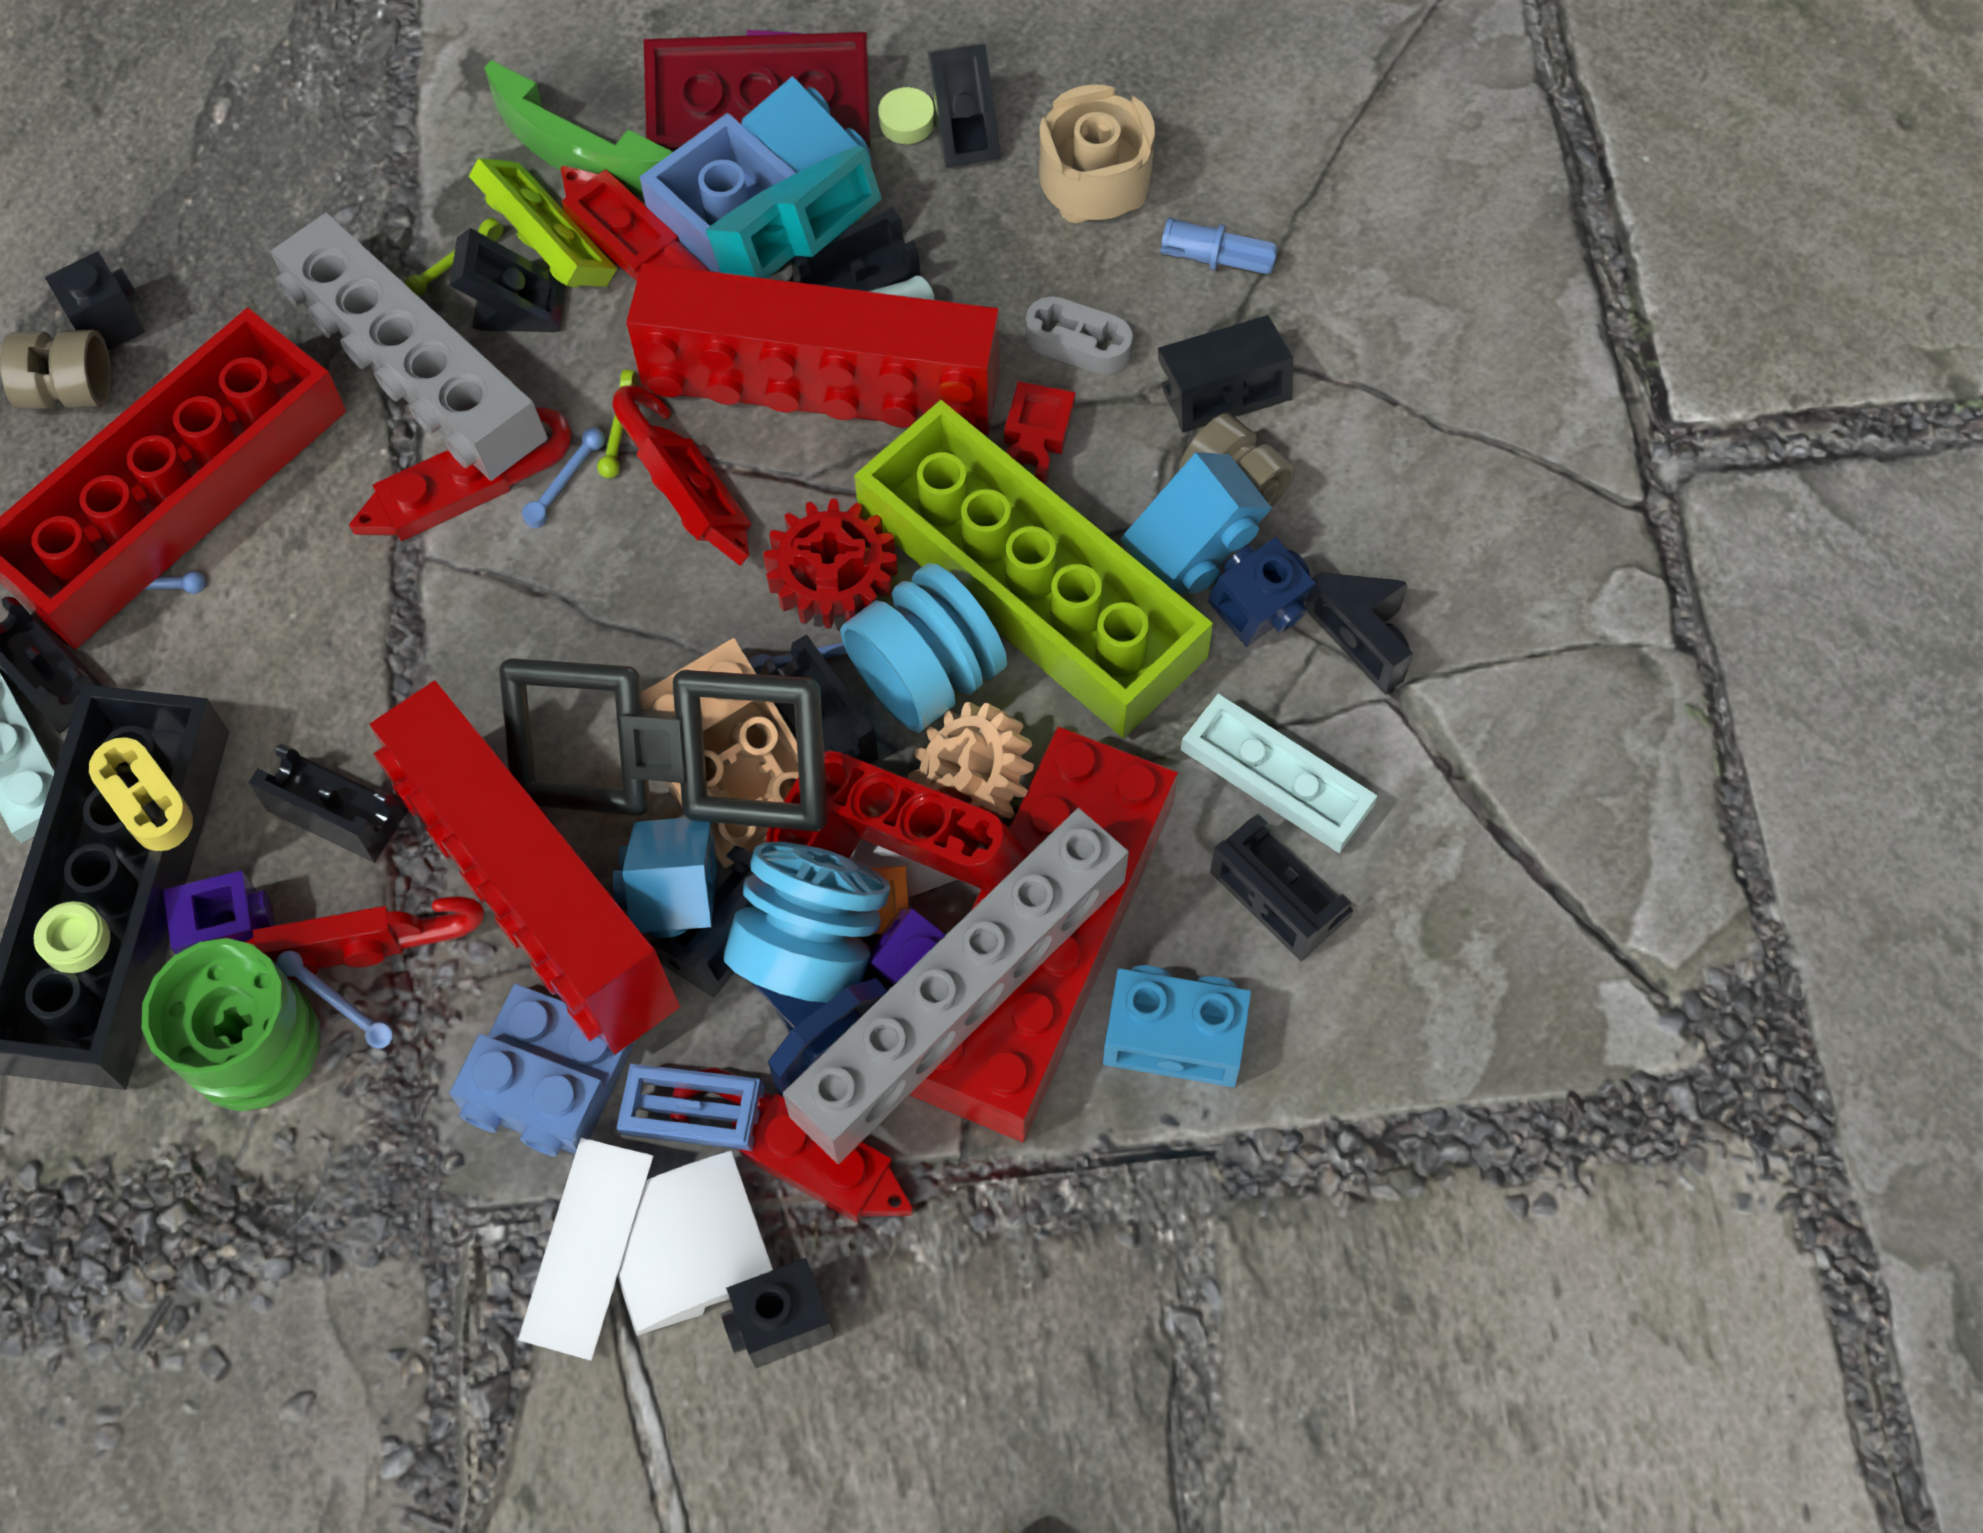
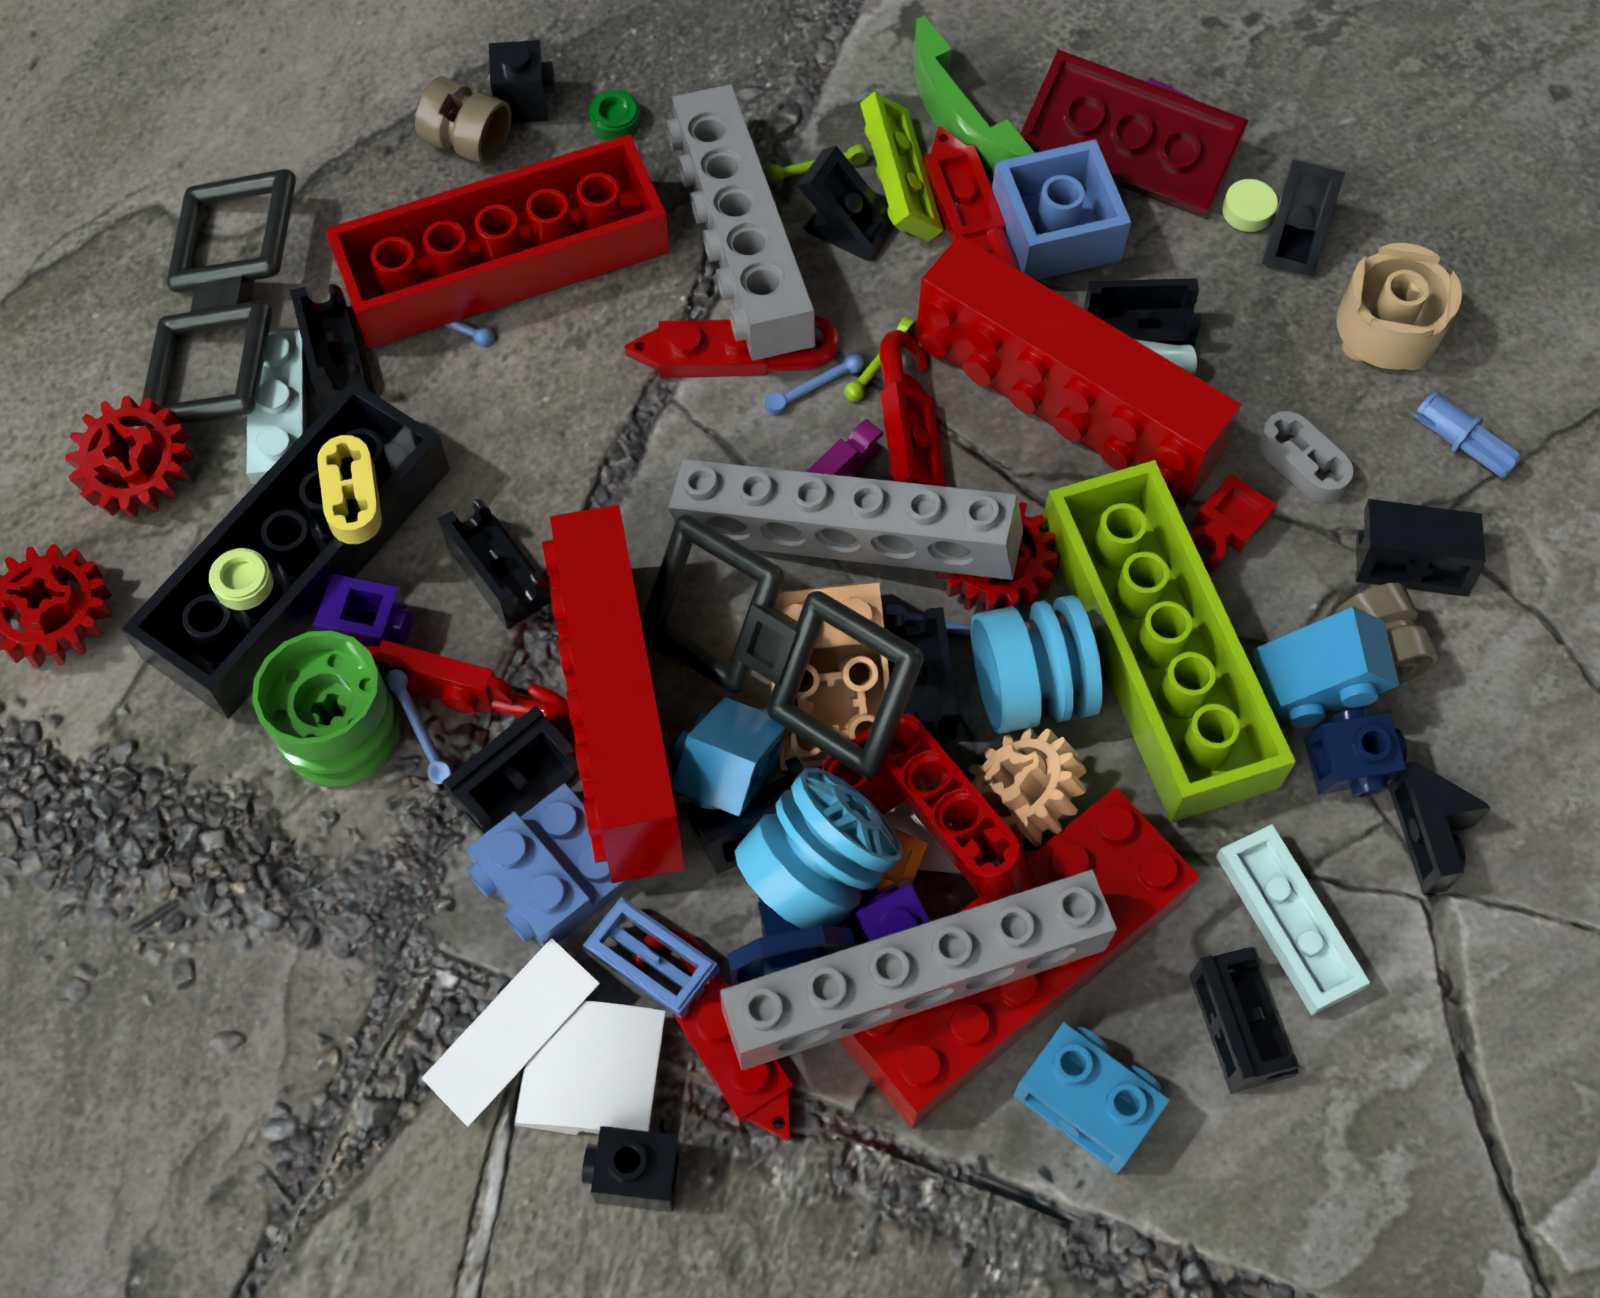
camera: 25 degrees right, 0 degrees up
teal slope [705,146,882,279] -> none
dark azure brick [742,76,872,173] -> none
none -> black hinge [442,705,579,836]
none -> green tile [589,90,641,141]
none -> light grey brick [668,459,1023,580]
none -> magenta plate [806,419,883,477]

